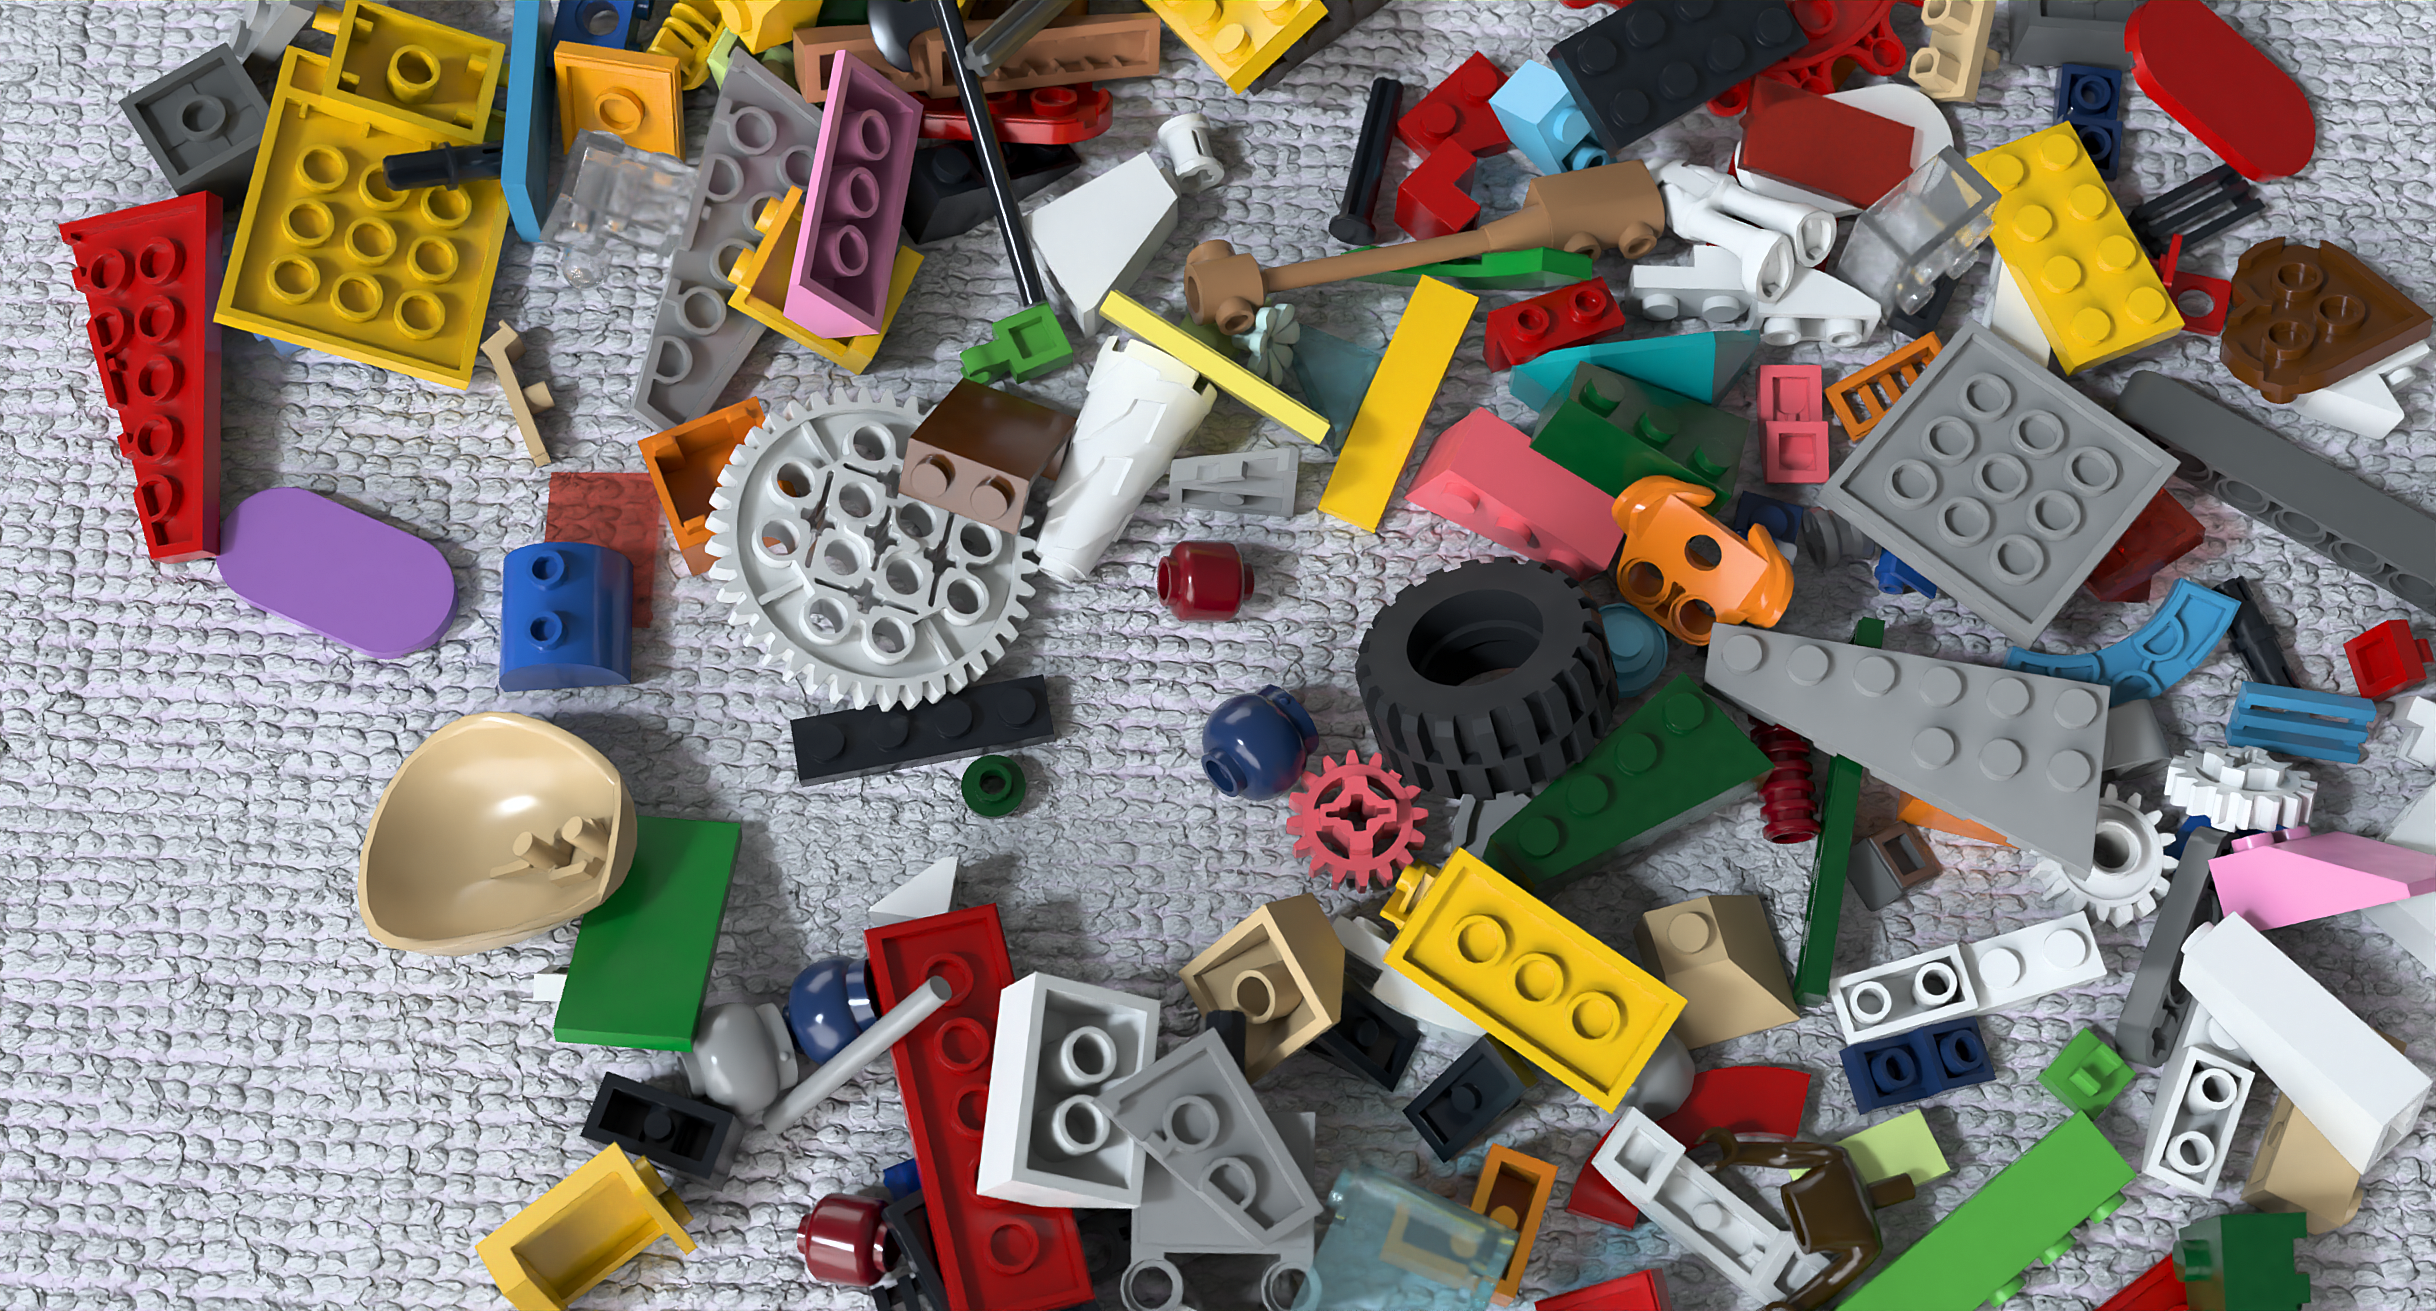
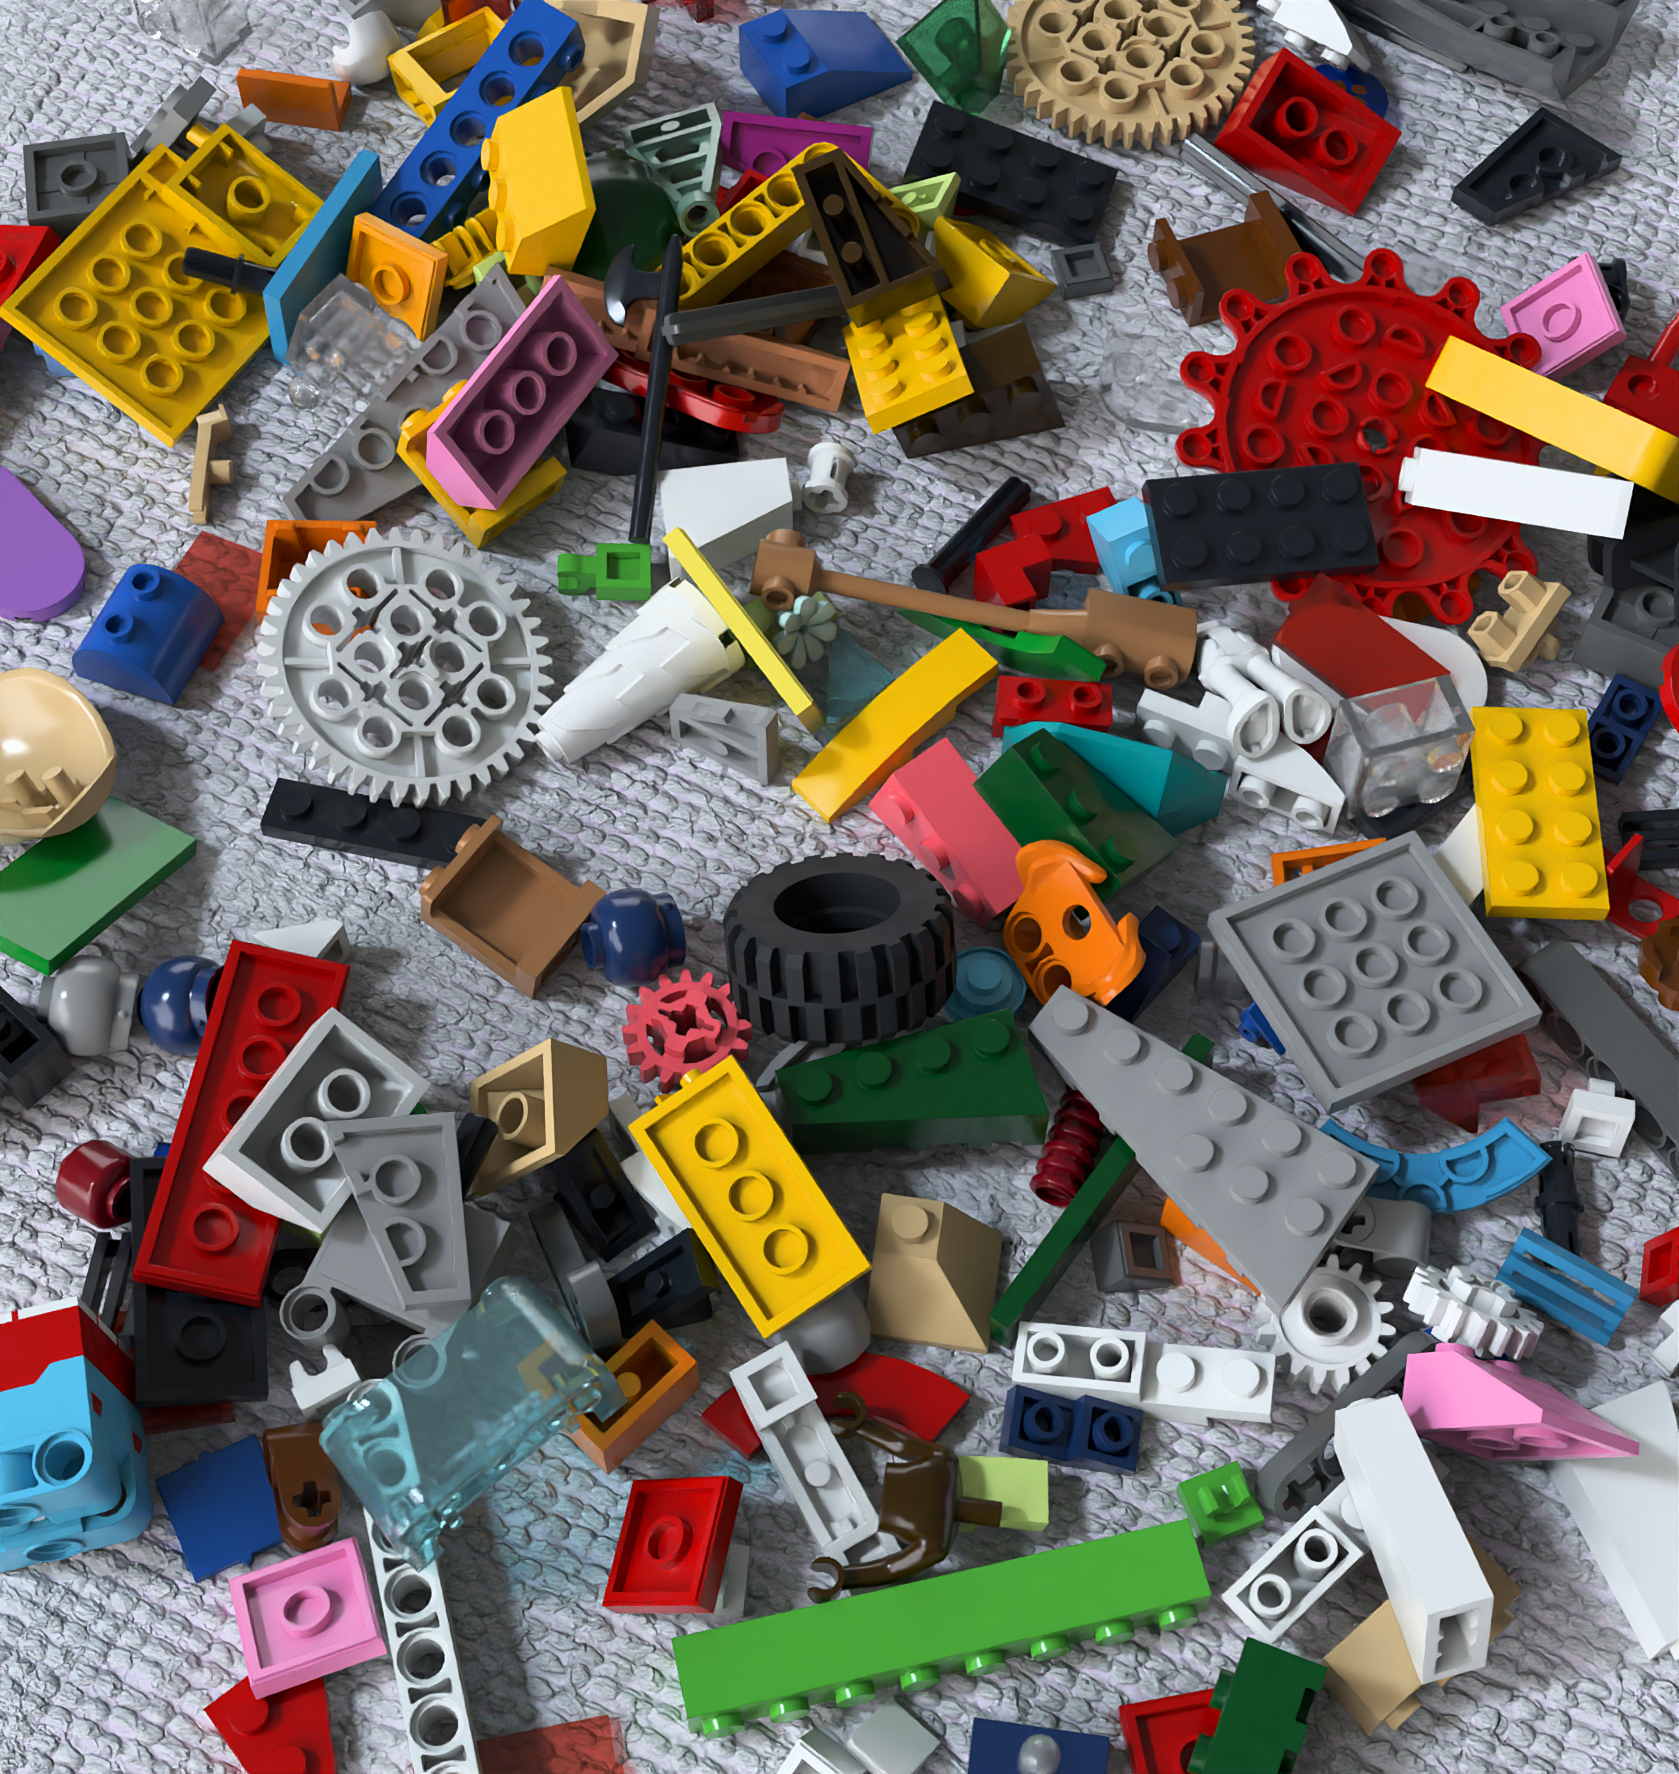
camera: 25 degrees right, 10 degrees down
light grey bar [762,976,952,1135] -> none
reddish brown panel [898,377,1078,536] -> none
dark green plate [961,755,1026,819] -> none
dark red head [1157,540,1254,623] -> none
coral slope [1755,365,1829,485] -> none
none -> medium nougat panel [419,814,607,999]
none -> dark grey beam [528,1200,624,1363]
none -> white tile [1558,1077,1635,1158]

